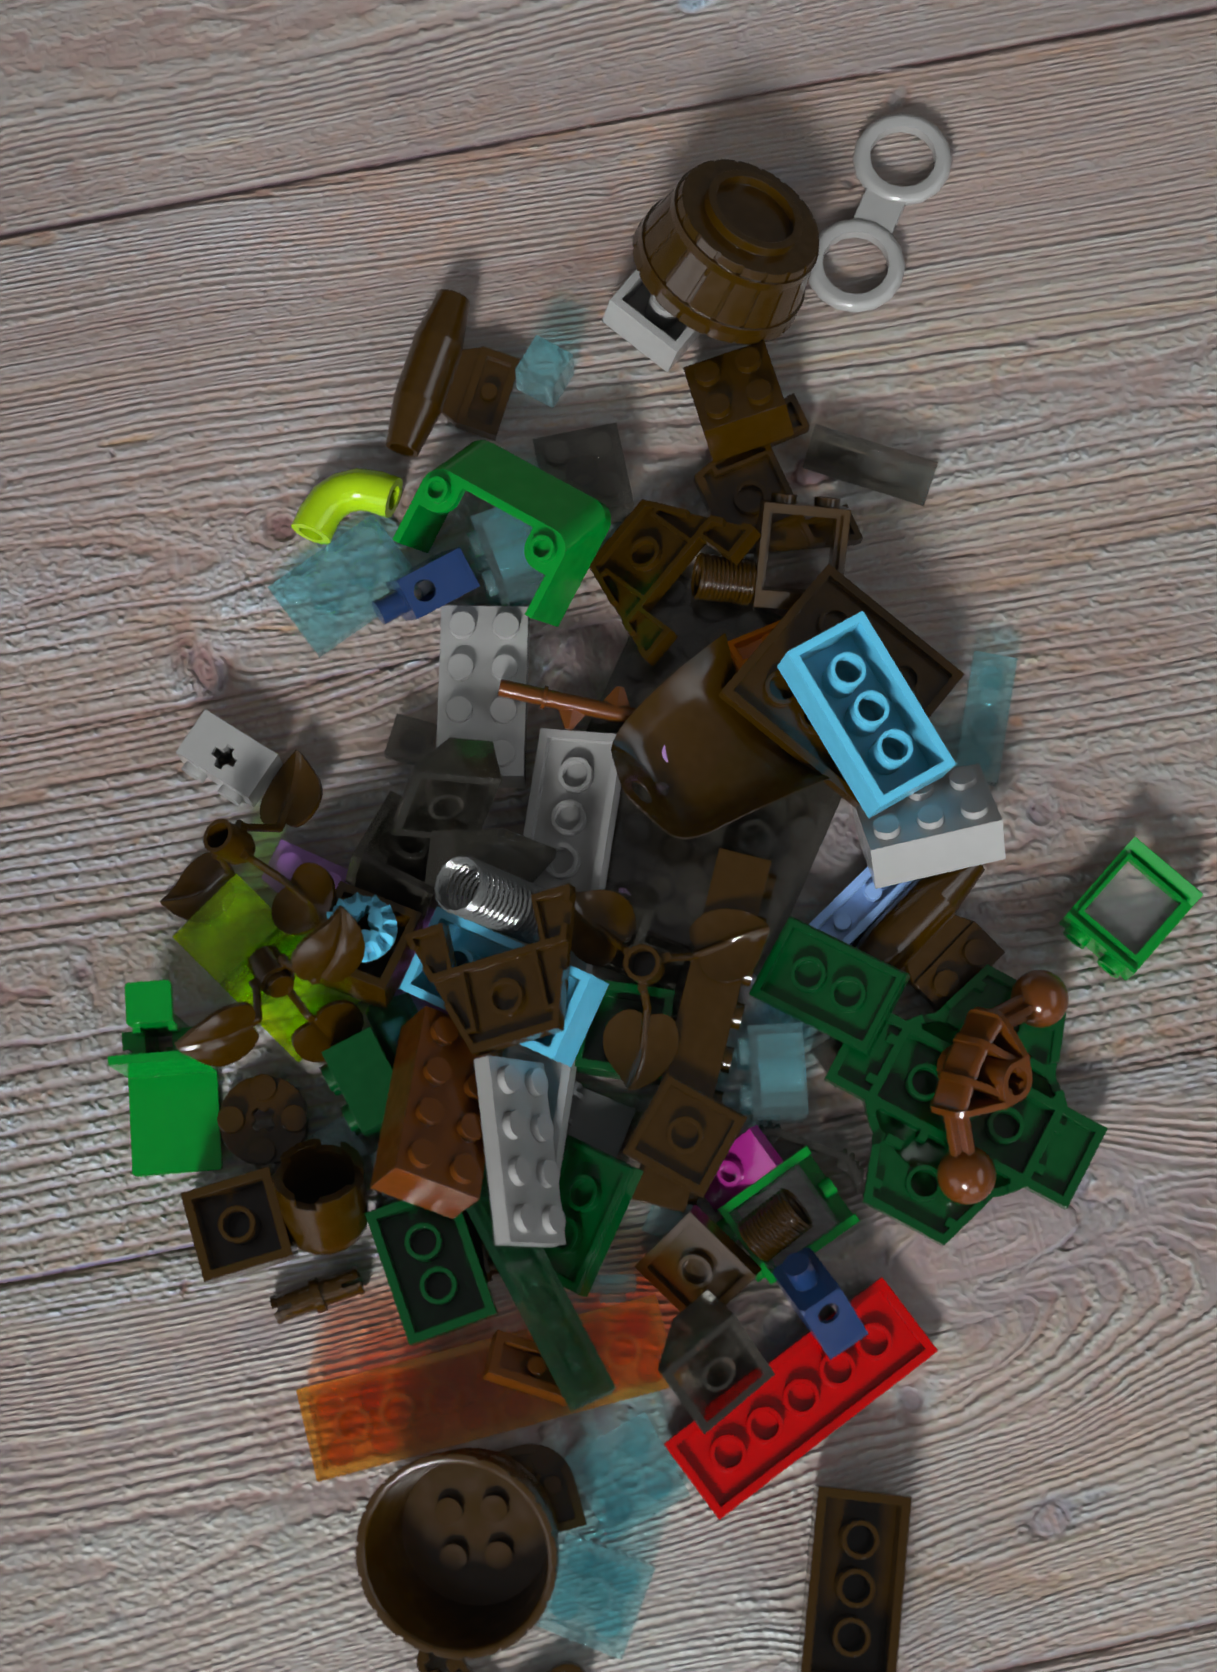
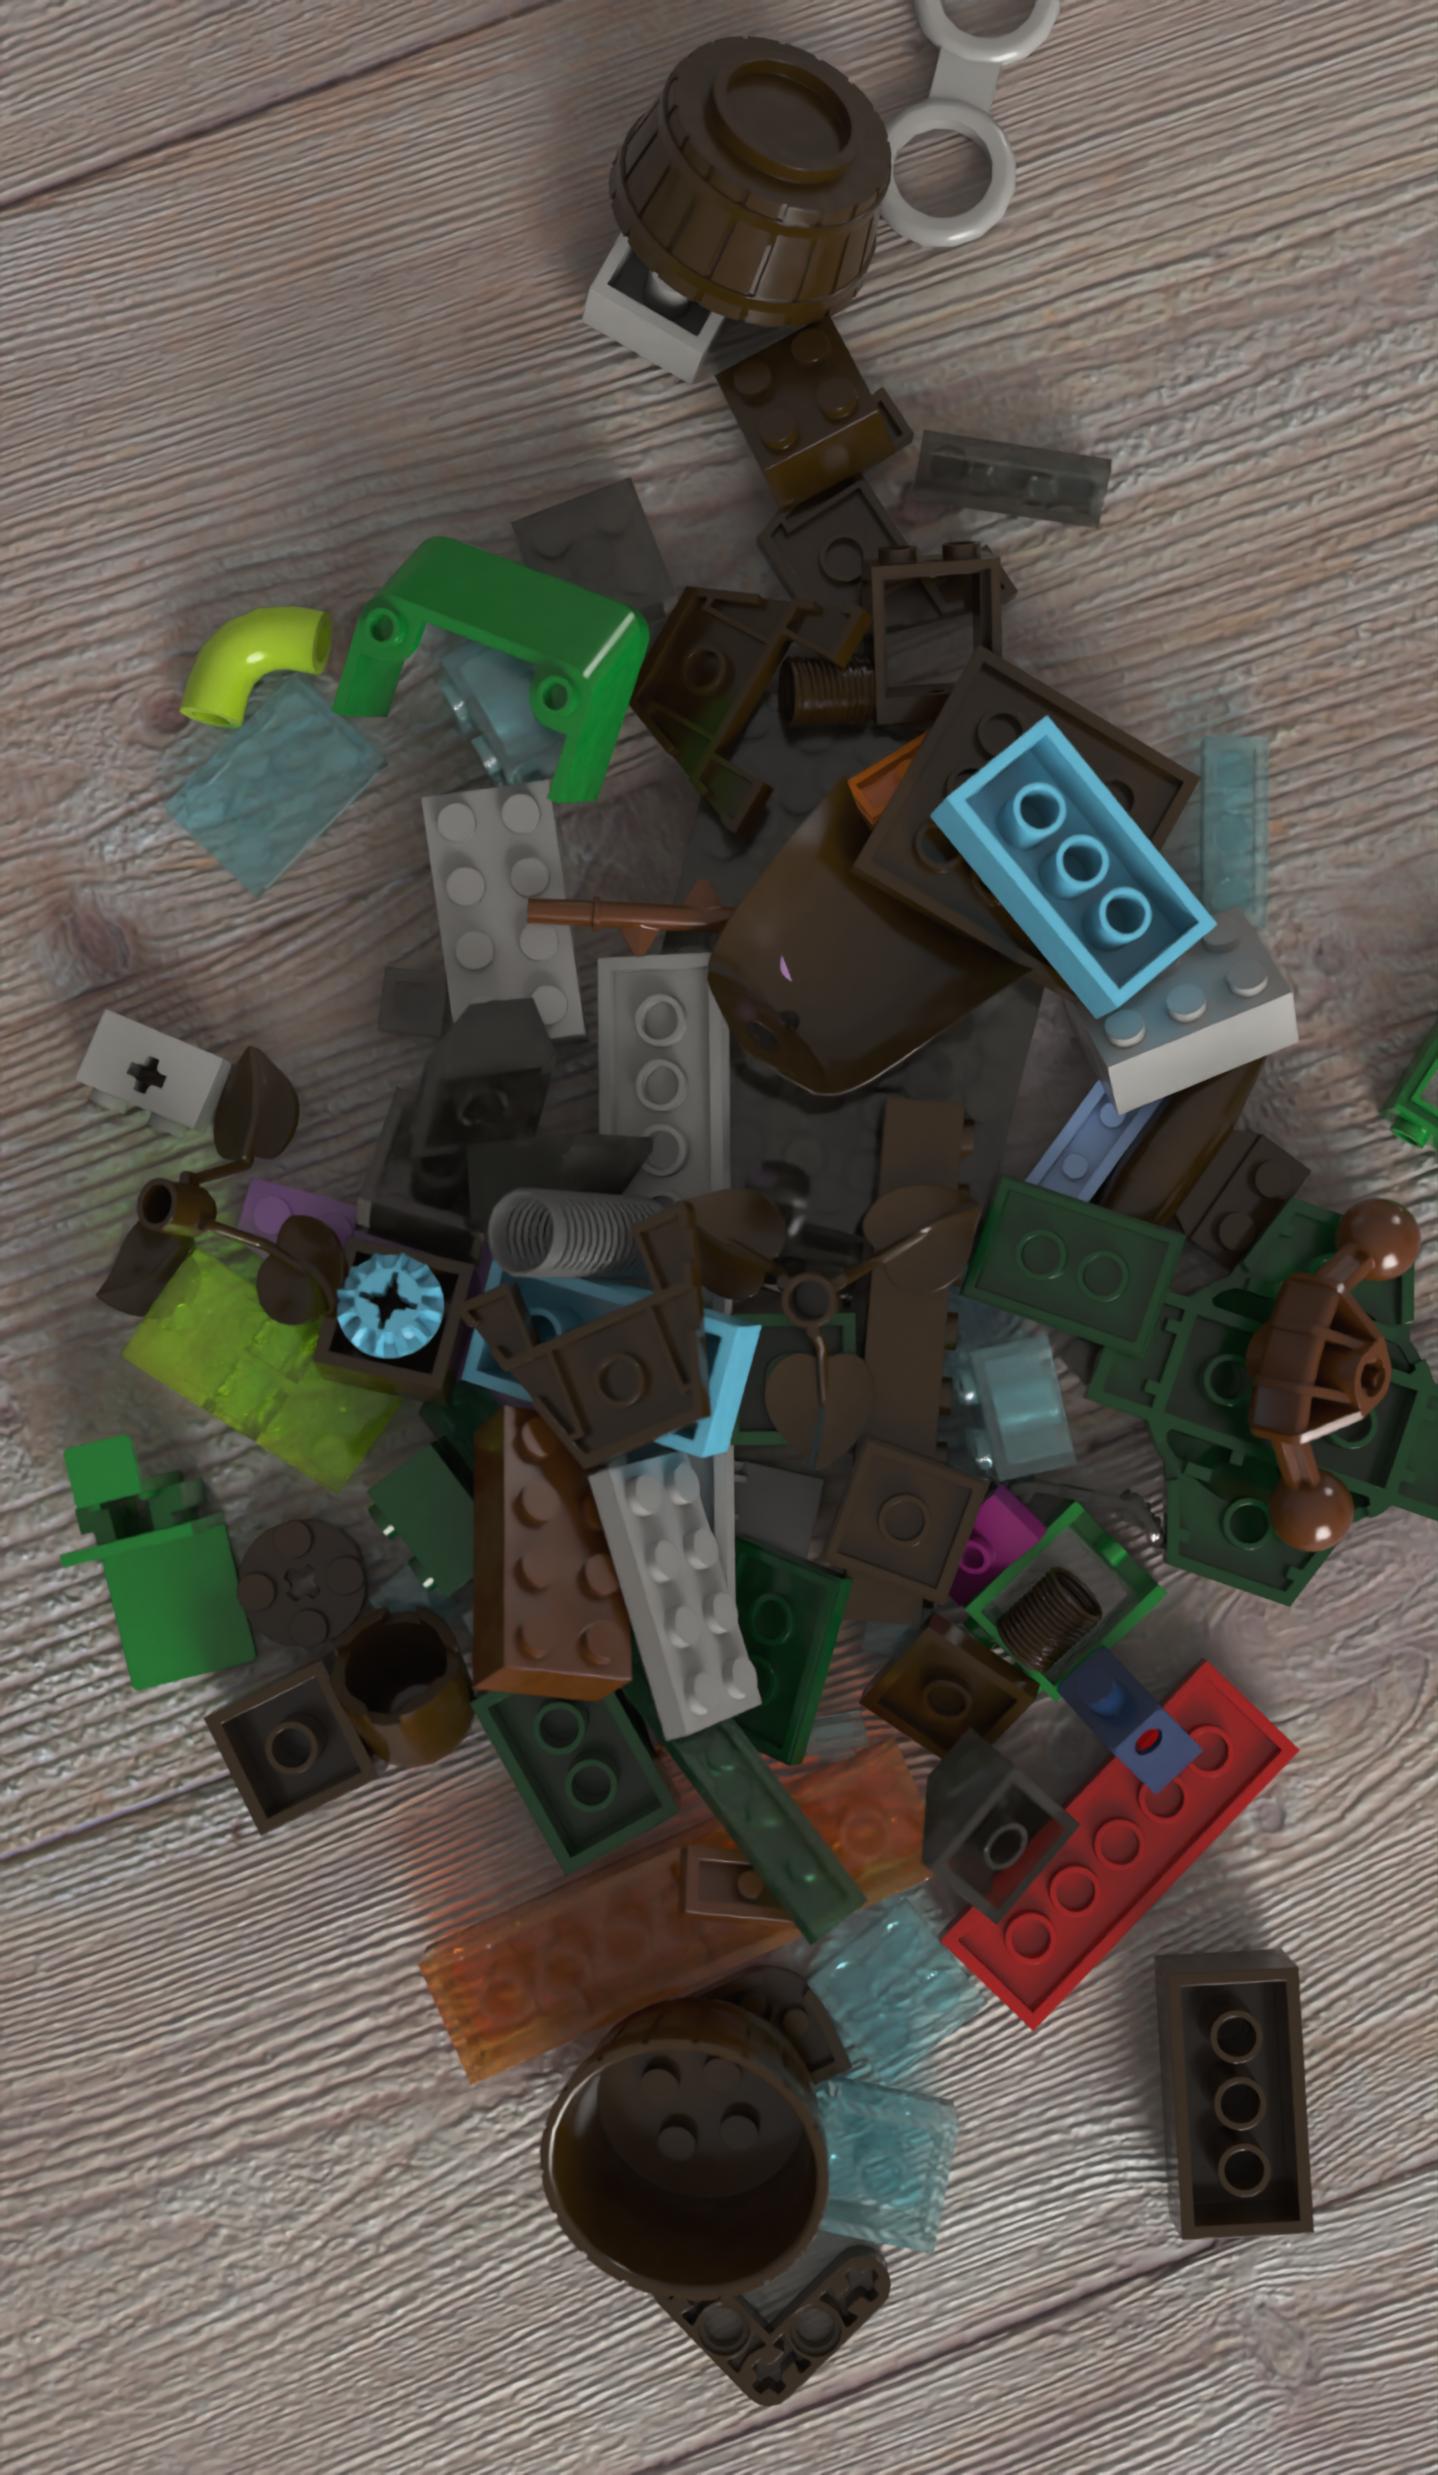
camera: 10 degrees left, 10 degrees up
dark brown plant [175,905,365,1067] -> none
dark brown pin [270,1265,365,1325] -> none
dark blue torso [372,547,480,625] -> none
dark brown plate [386,289,522,457] -> none
clear light blue brick [515,335,574,408] -> none

